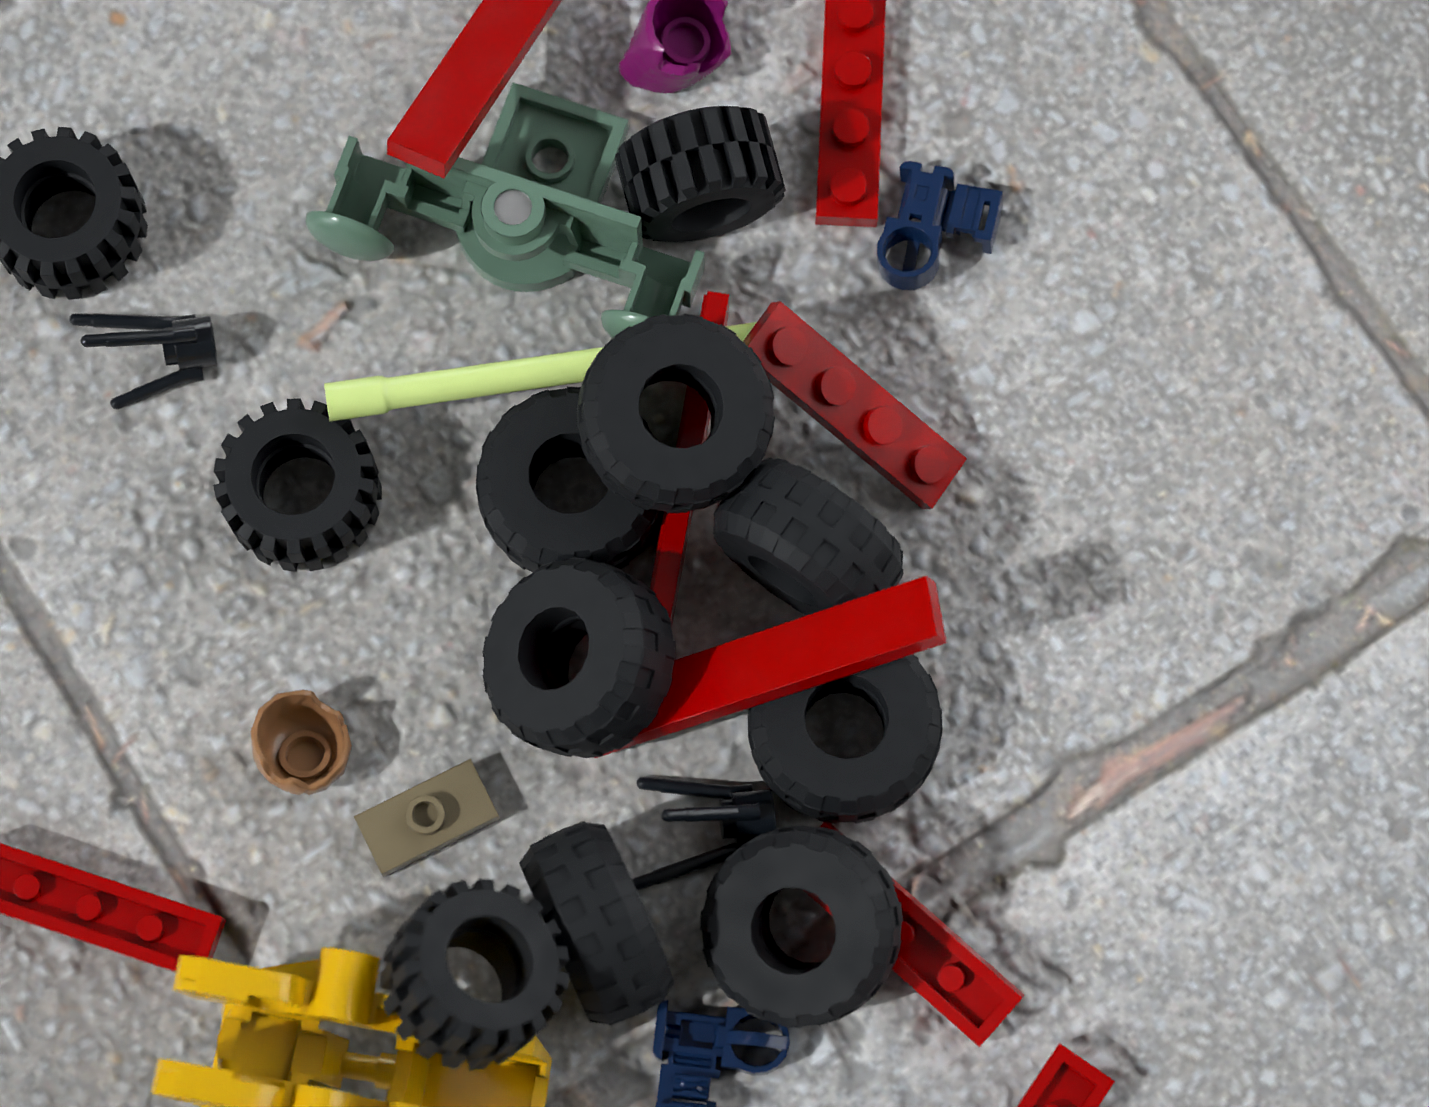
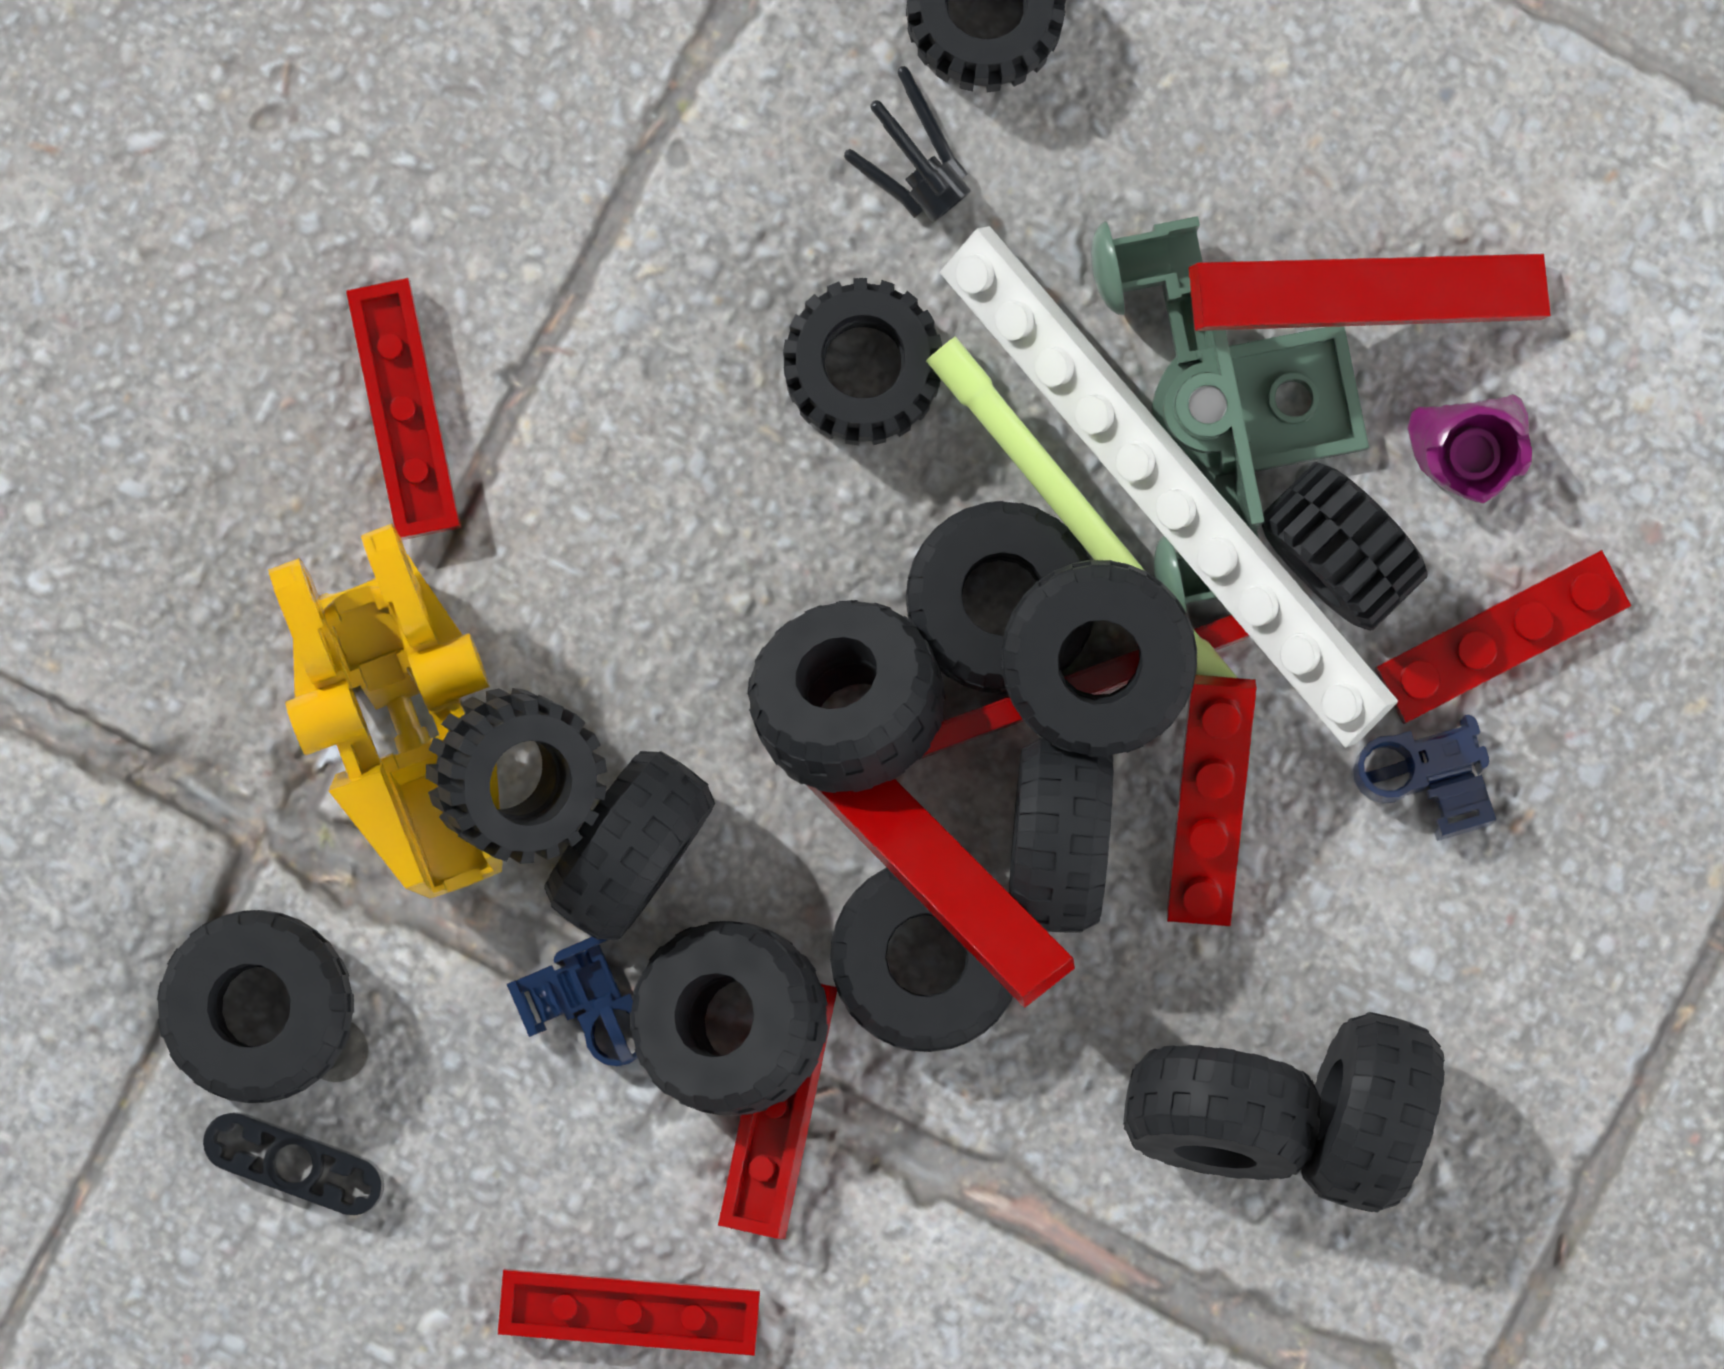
camera: 60 degrees right, 10 degrees up
medium nougat hair [251,689,352,795] -> none
dark tan plate [354,759,500,877] -> none
black plant [632,777,776,890] -> none
none -> white plate [939,226,1398,748]
none -> black tyre [1123,1045,1322,1180]
none -> black tyre [1301,1012,1445,1213]

